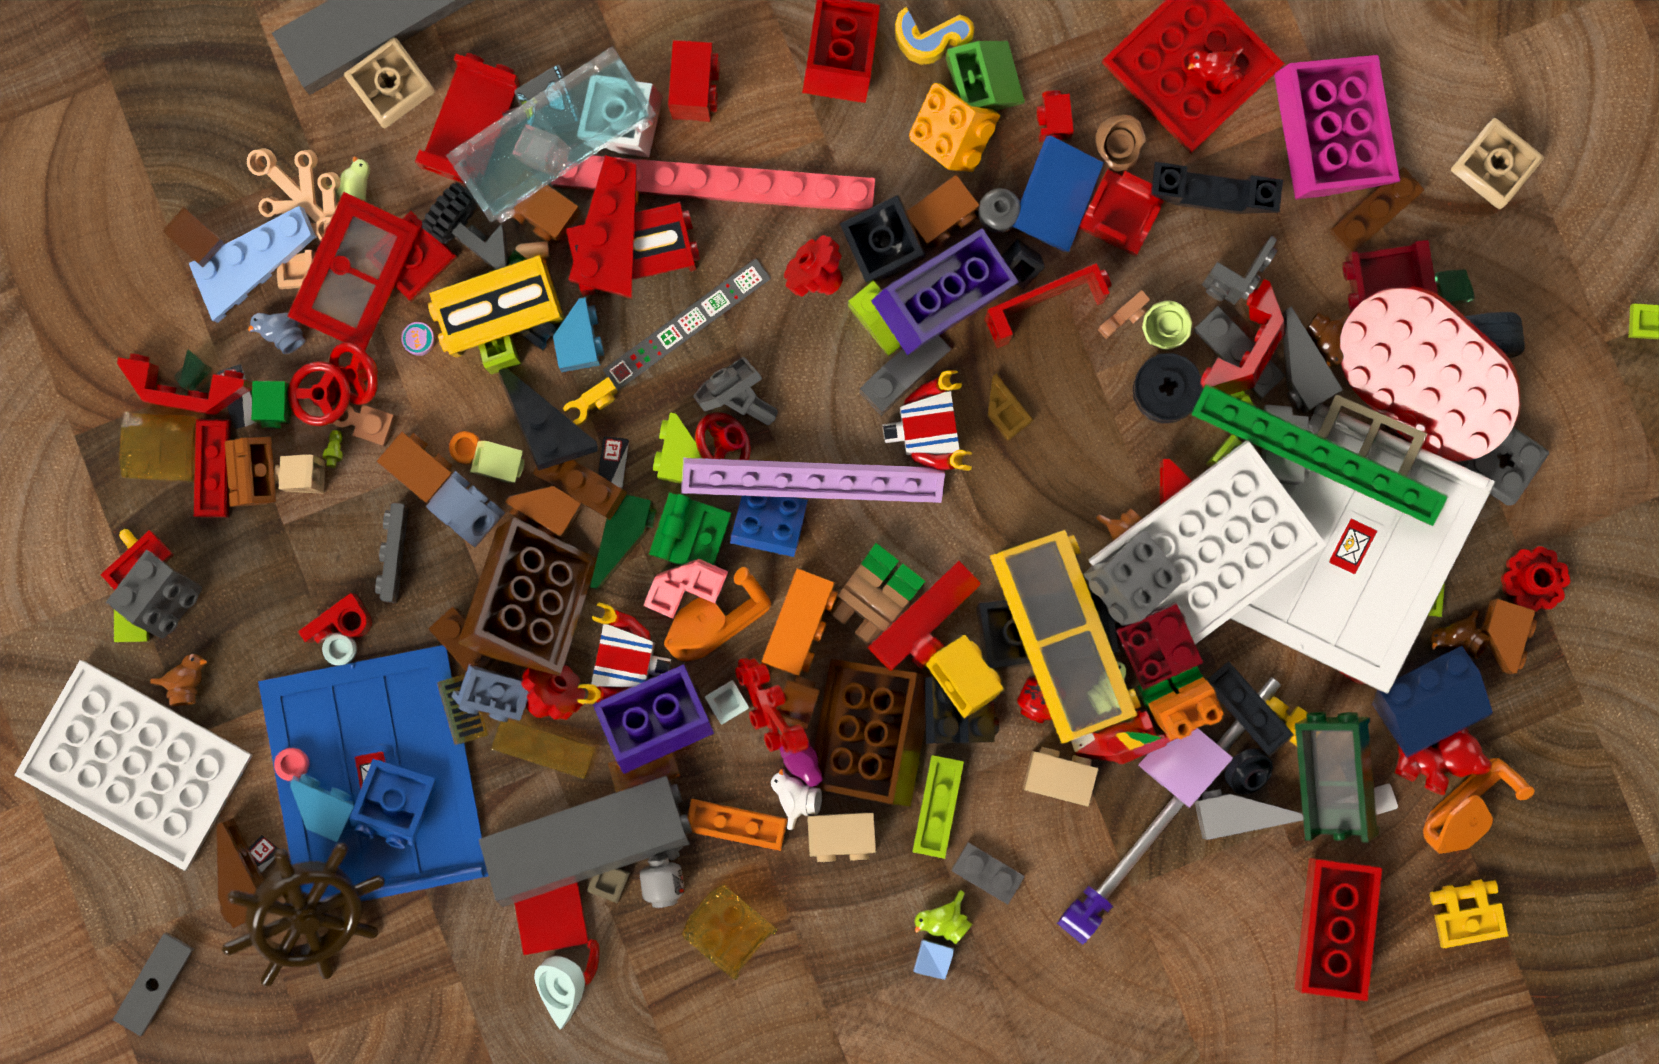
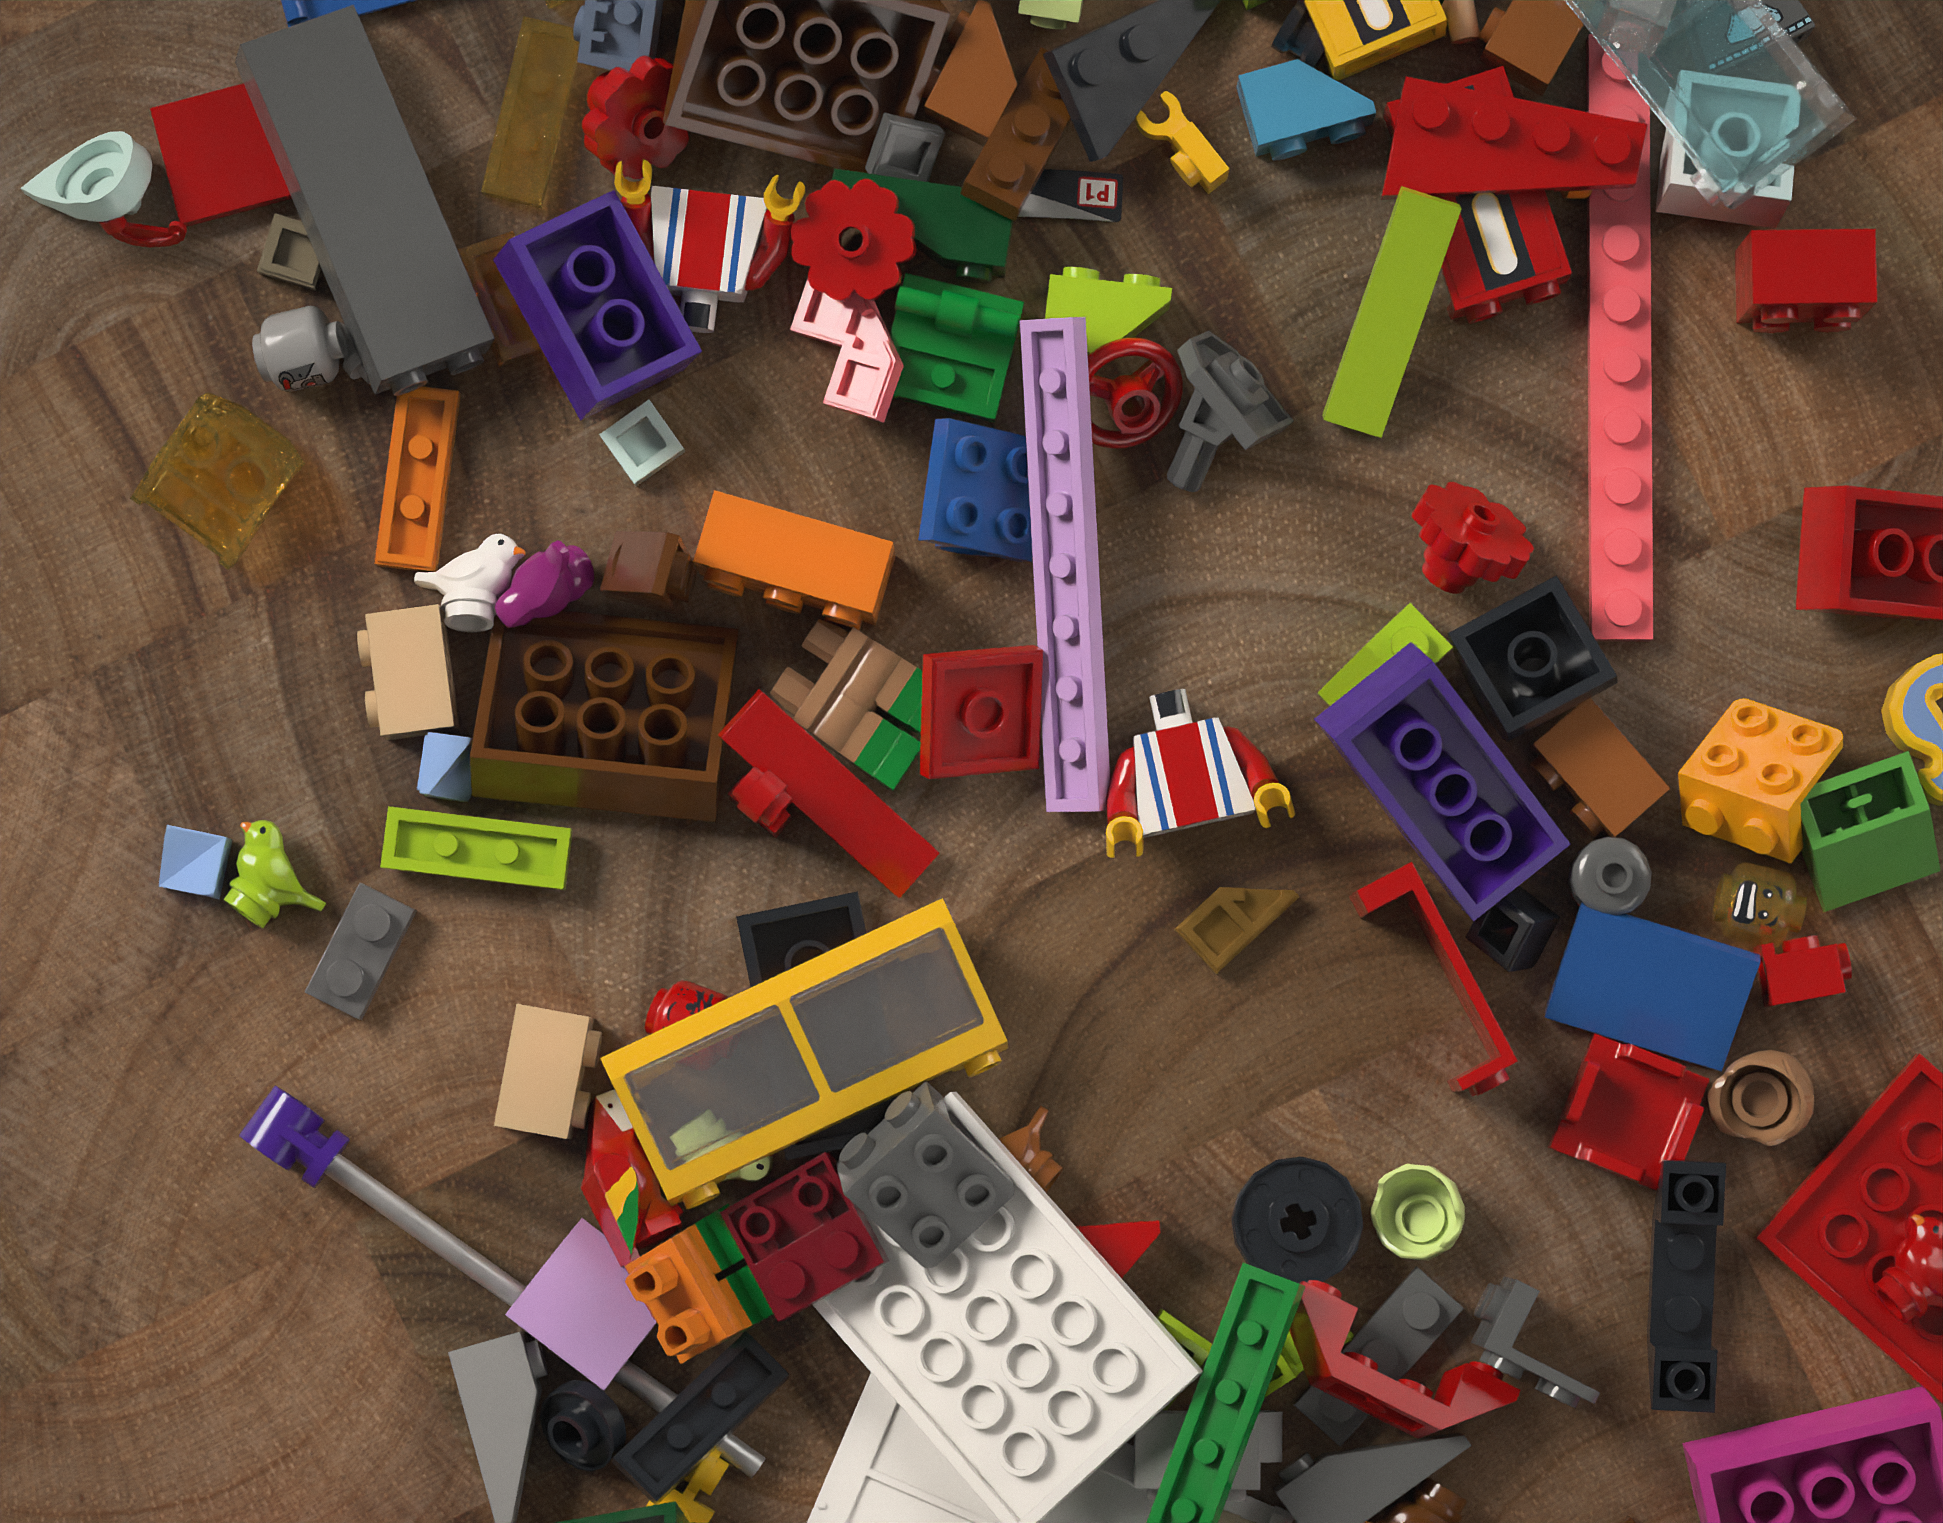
camera: 90 degrees right, 0 degrees up
dark grey sticker [603,259,771,390] -> none
orange piece [664,567,771,662] -> none
red plant [735,658,808,754] -> none
dark grey slope [859,336,952,416] -> none
black plate [925,677,1000,744] -> none
yellow brick [926,635,1004,718] -> none
nougat plate [1098,290,1150,339] -> none
none -> light blue slope [417,732,473,802]
none -> red plant [791,179,916,302]
none -> dark grey tile [865,113,945,182]
none -> red tile [920,645,1043,779]
none -> lime tile [1322,186,1462,438]
none -> clear yellow head [1712,862,1807,949]

